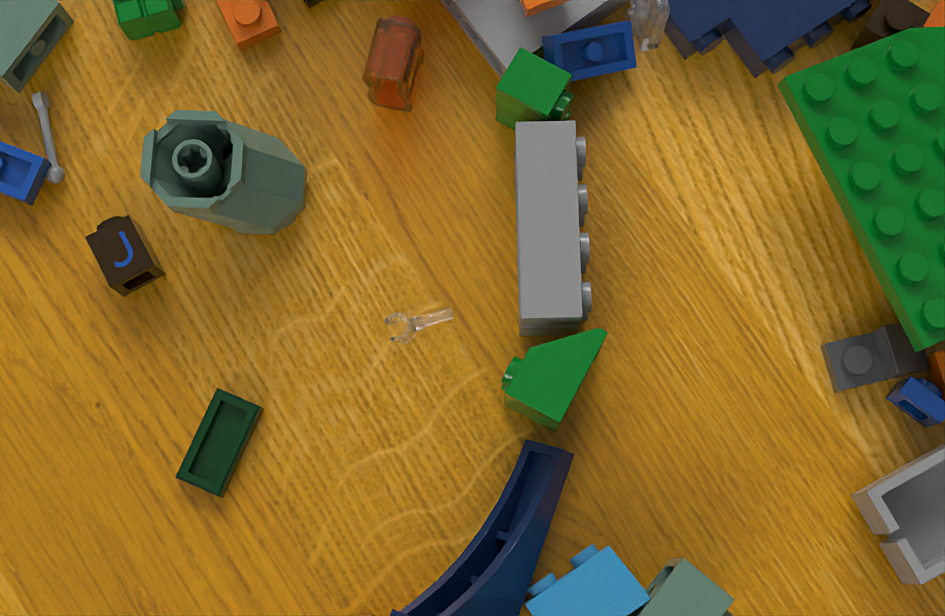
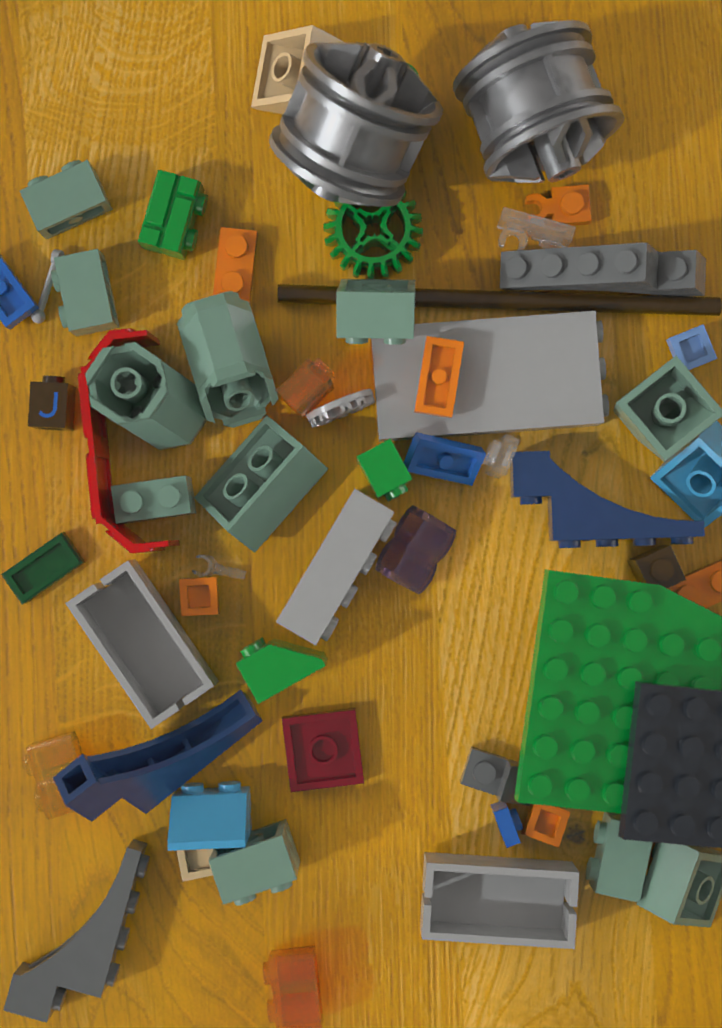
camera: 30 degrees right, 10 degrees up
none -> sand green brick [51,249,120,337]
none -> light grey piece [65,559,219,729]
none -> red windscreen [78,328,180,554]
none -> sand green brick [111,475,196,524]
none -> sand green brick [177,291,278,428]
none -> orange plate [179,577,220,616]
none -> sand green slope [194,415,328,553]
none -> dark red tile [282,708,364,792]
none -> light grey wheel [306,389,375,428]
none -> brick [375,505,456,594]

